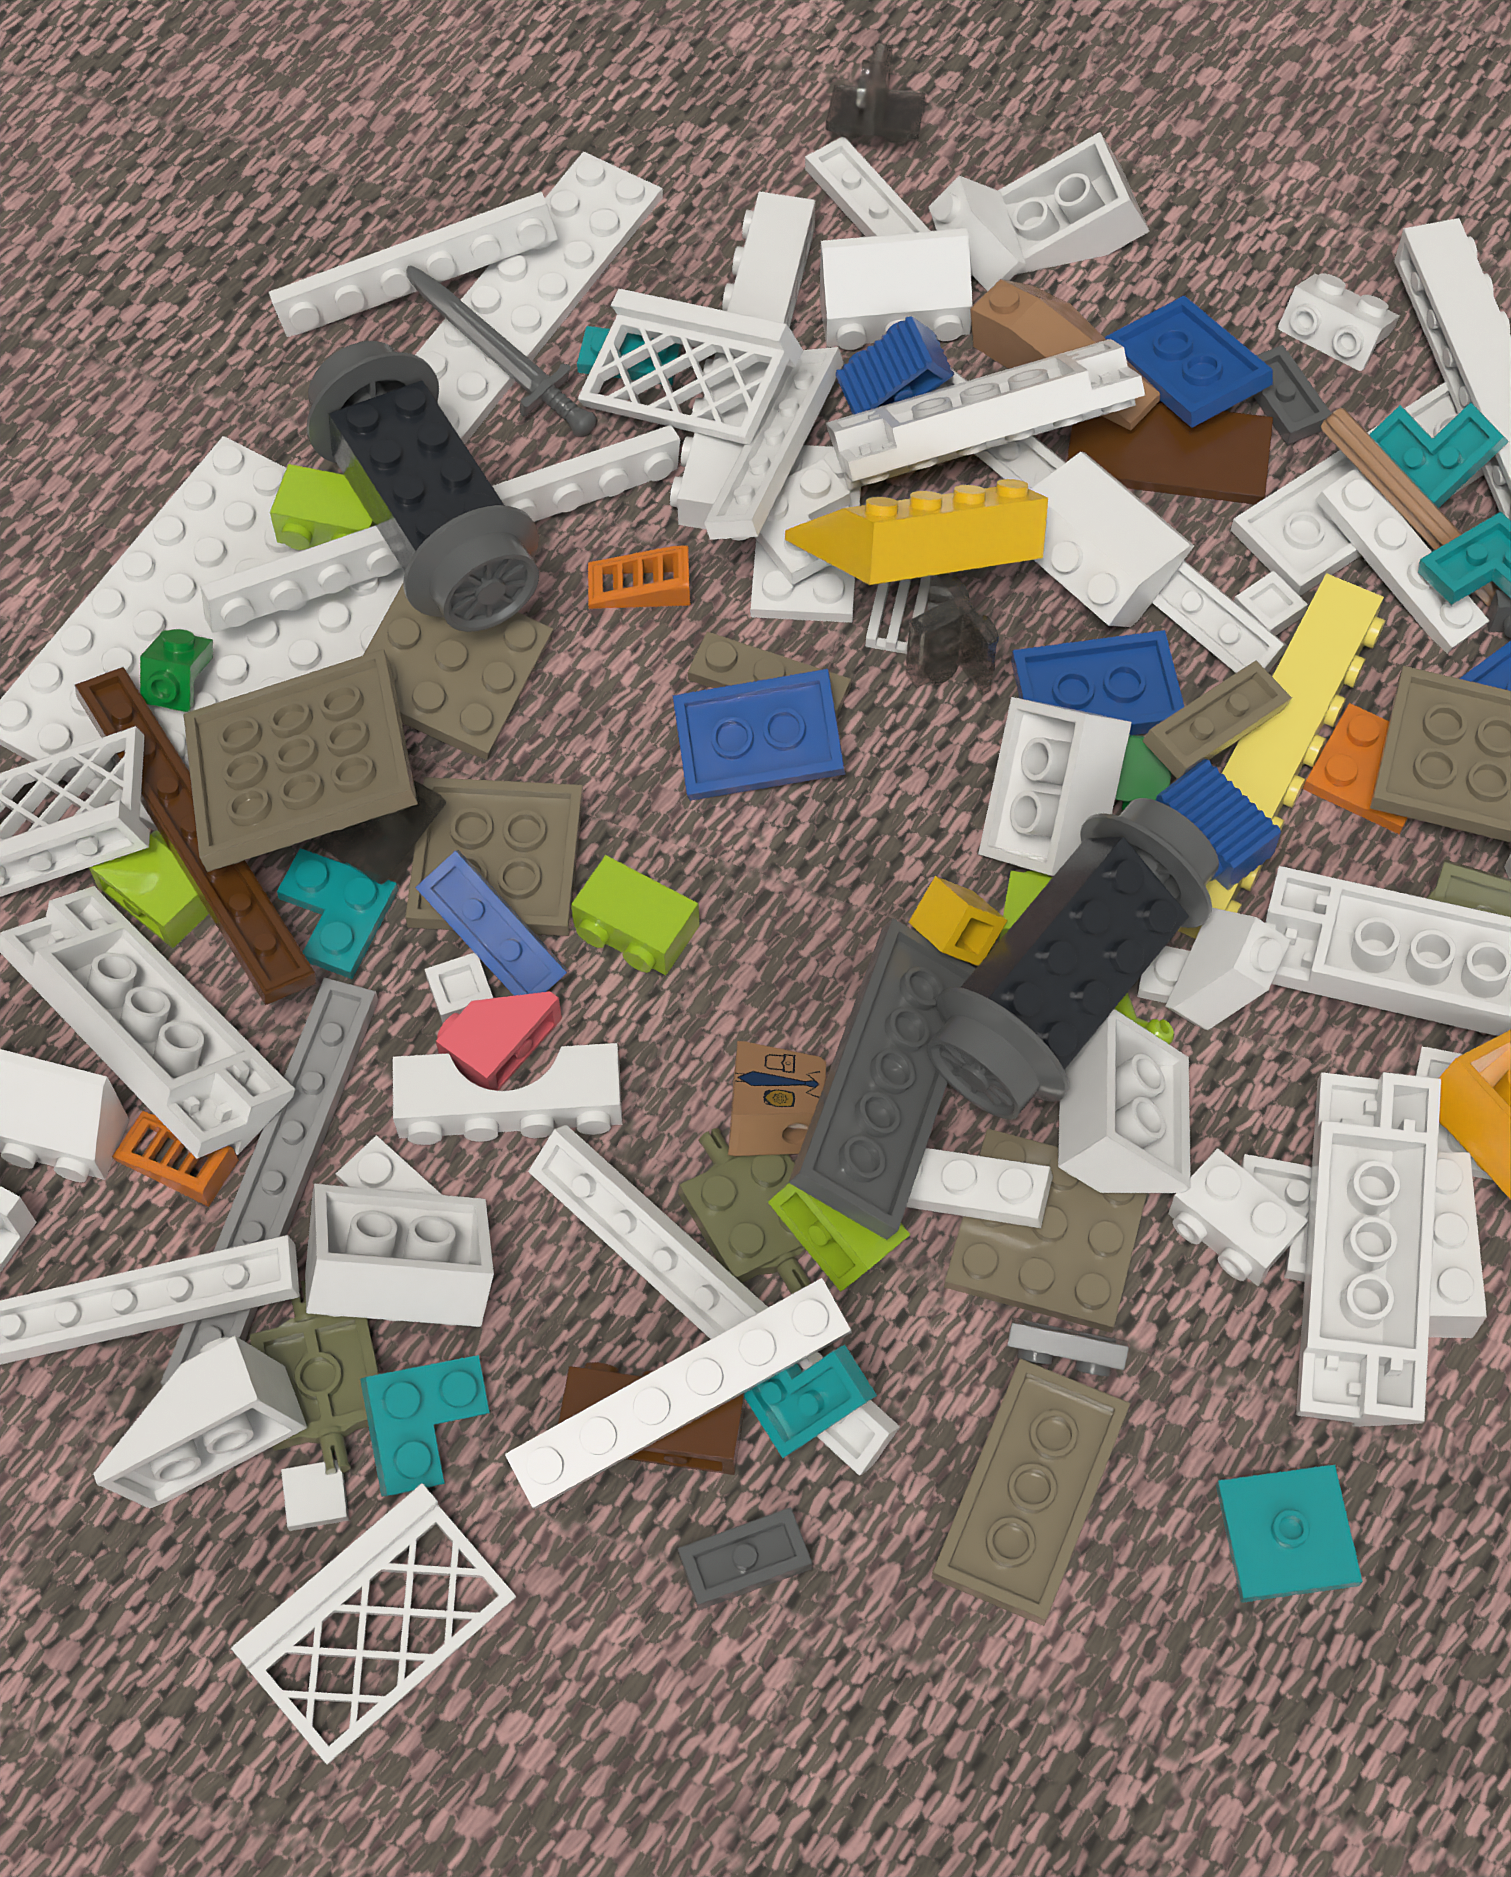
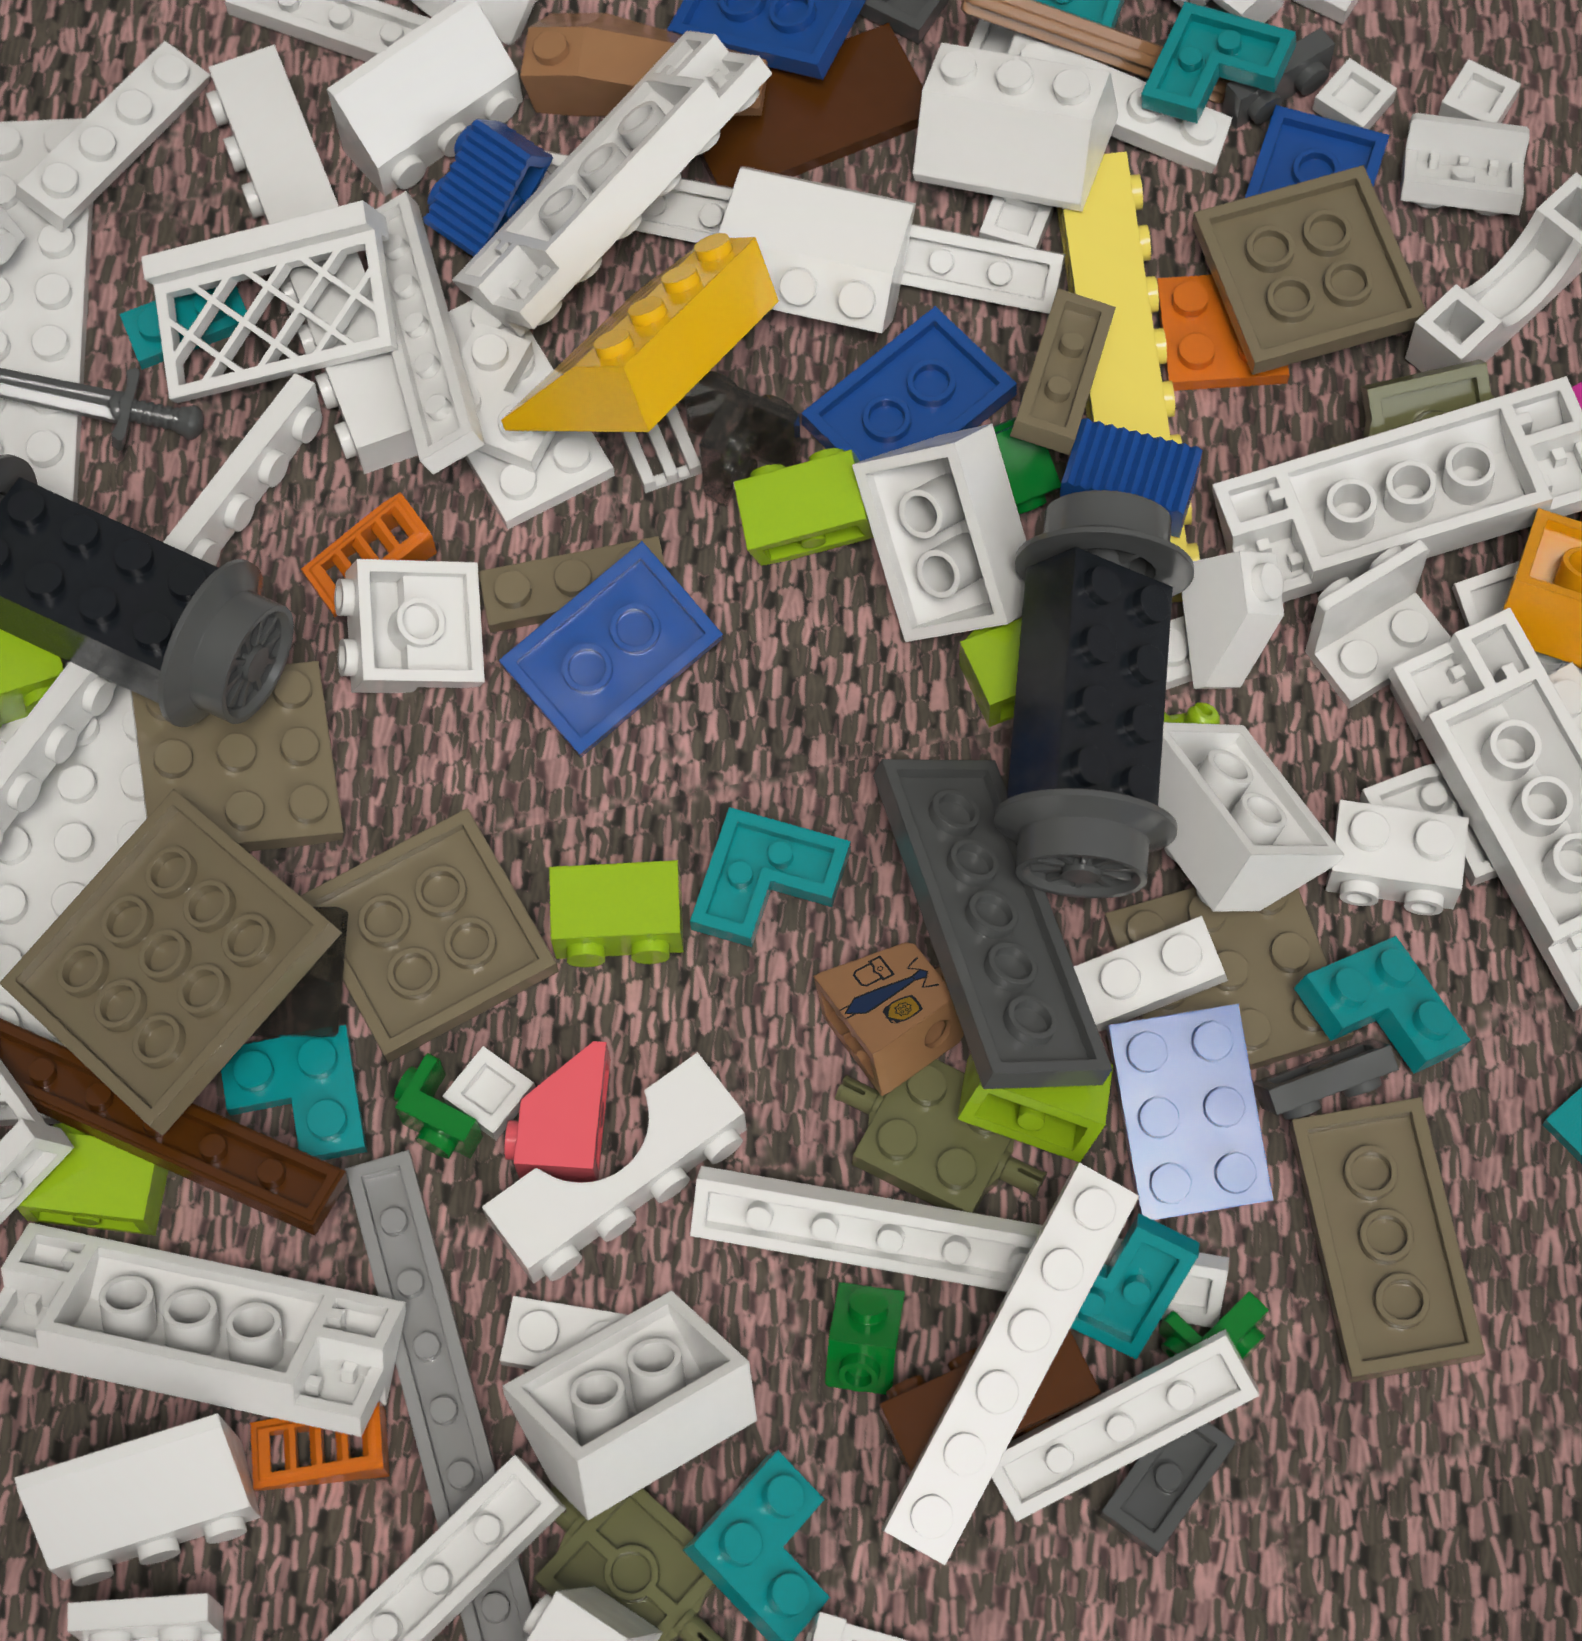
camera: 30 degrees left, 5 degrees up
plate [415,850,569,996] -> none
yellow brick [908,876,1008,966] -> none
none -> white plate [16,41,211,232]
none -> white plate [334,559,485,693]
none -> green bracket [394,1053,483,1159]
none -> teal plate [690,807,851,947]
none -> lime brick [734,448,874,566]
none -> green bracket [825,1282,905,1395]
none -> white slope [913,42,1119,212]
none -> white plate [992,1329,1260,1522]
none -> plate [1106,1004,1274,1220]
none -> green bracket [1158,1291,1269,1361]
none -> teal plate [1294,936,1471,1074]
none -> white bracket [1305,540,1451,709]

